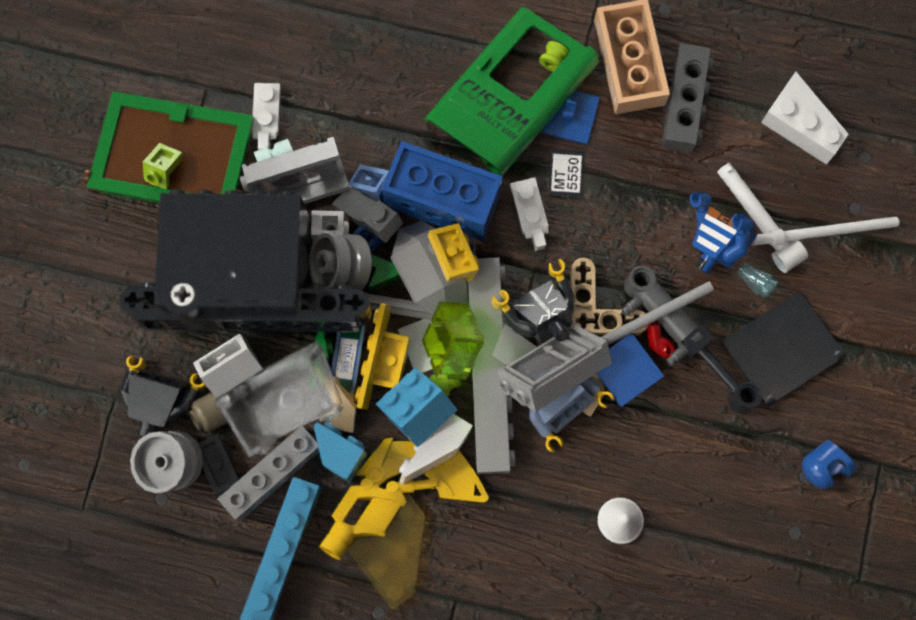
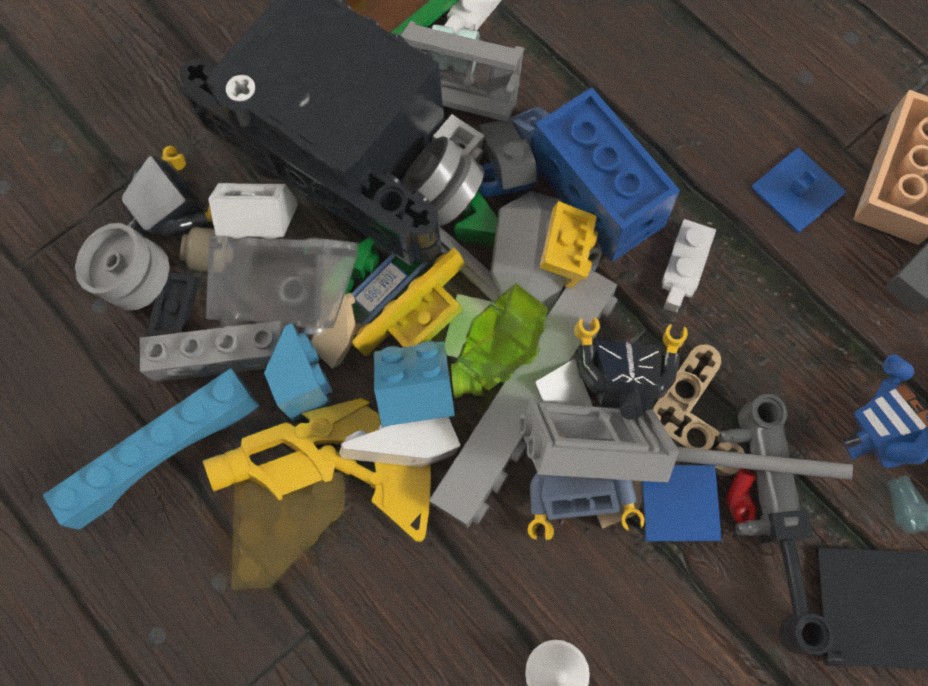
camera: 40 degrees right, 5 degrees down
green piece [424,7,599,176] -> none
lime wheel [539,41,570,72] -> none
sticker [548,149,584,198] -> none

